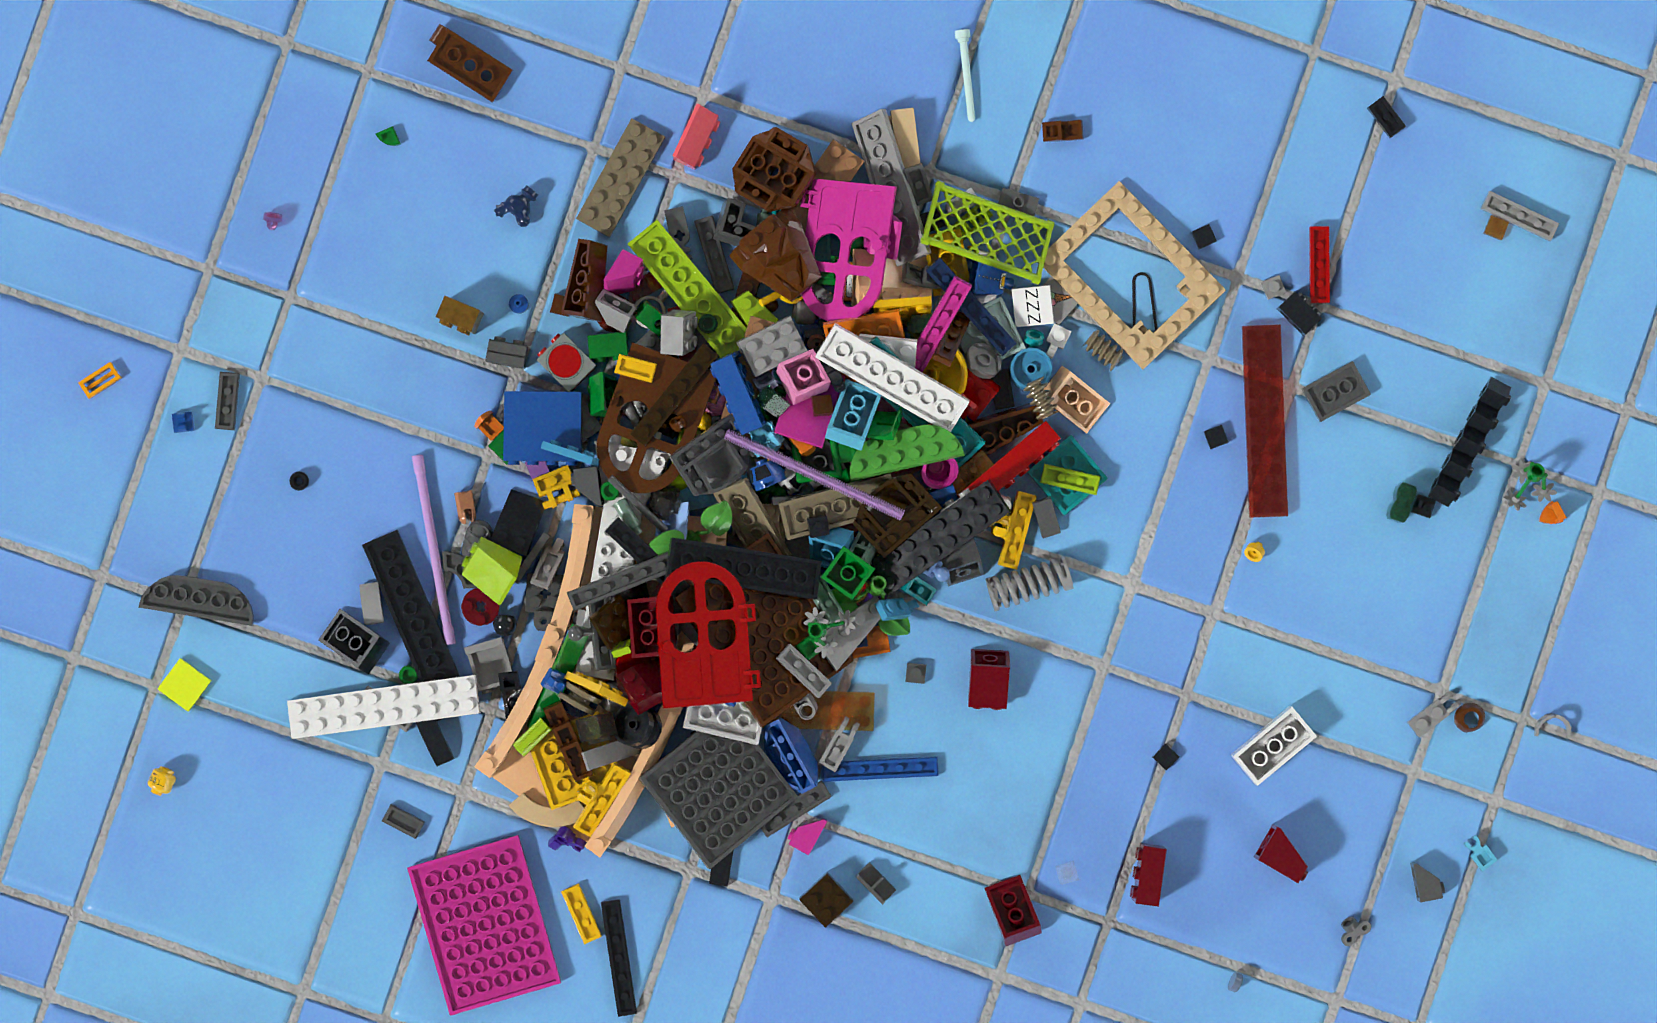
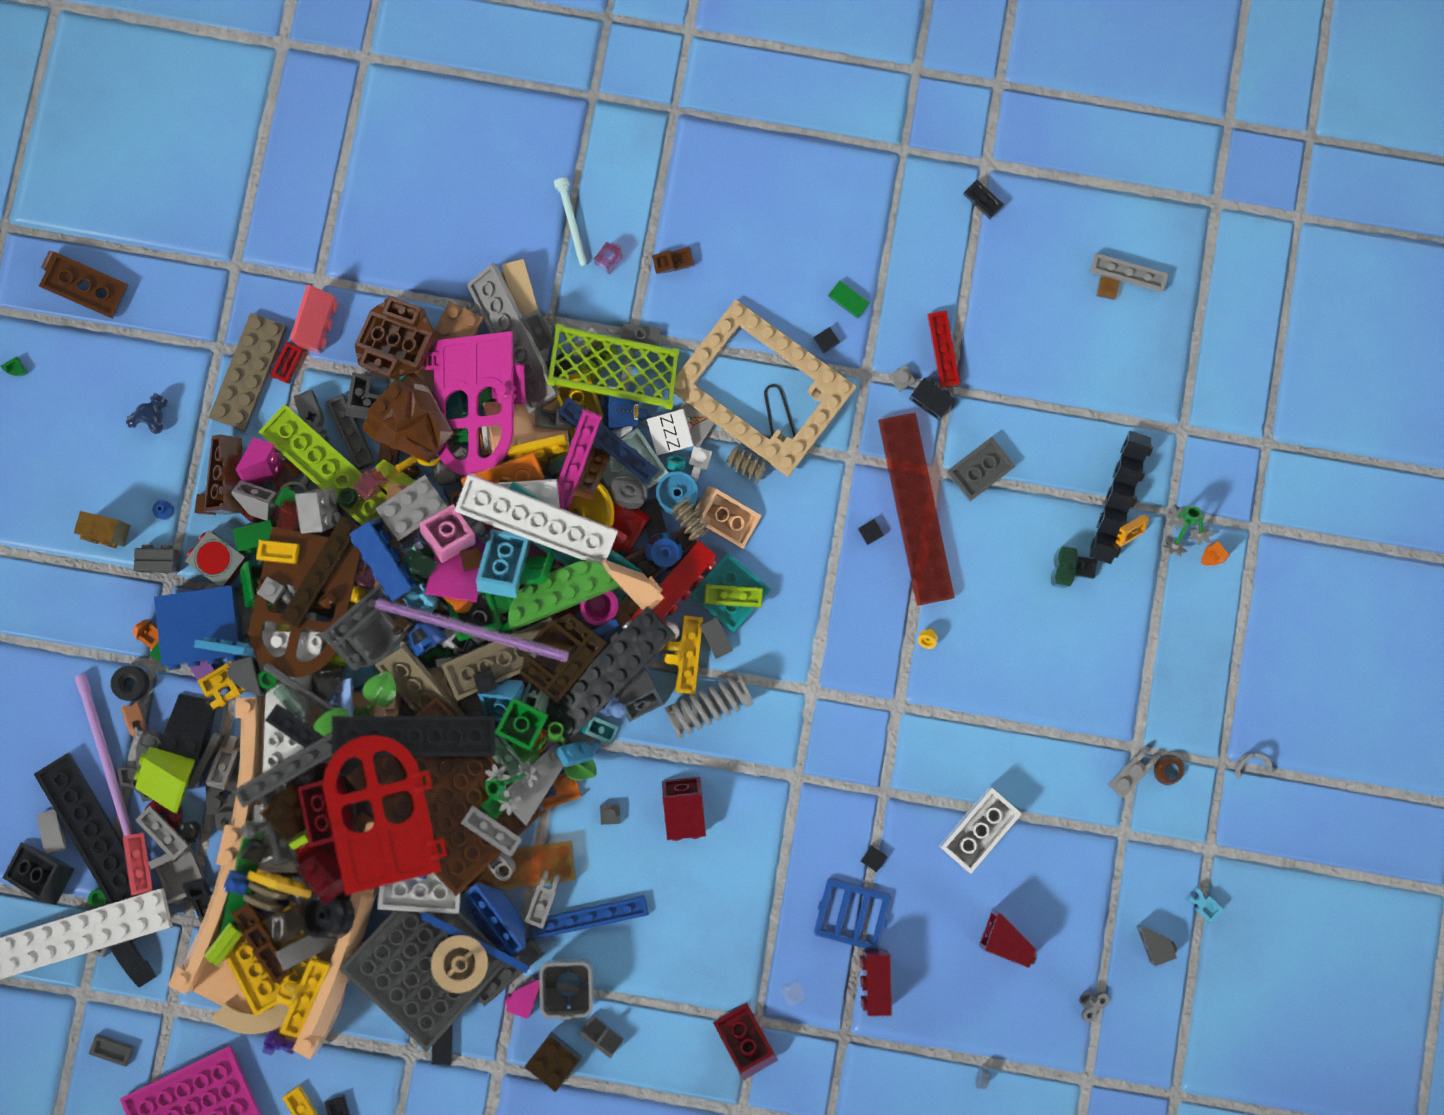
camera: 15 degrees left, 5 degrees down
none -> black tyre [111,666,150,701]
none -> coral plate [123,833,153,896]
none -> light grey plate [135,806,191,862]
none -> black plate [240,838,269,864]
none -> light grey plate [256,577,286,604]
none -> red tile [270,342,305,384]
none -> clear red brick [276,500,299,531]
none -> clear pink brick [353,467,389,500]
none -> dark brown tile [392,615,413,636]
none -> blue tile [420,912,530,974]
none -> tan piece [431,935,488,993]
none -> light grey piece [539,959,594,1020]
none -> window [593,241,623,274]
none -> light nougat slope [601,559,664,610]
none -> blue cone [645,532,683,571]
none -> blue bar [814,878,891,951]
none -> green tile [828,280,869,319]
none -> light orange tile [1115,514,1149,547]

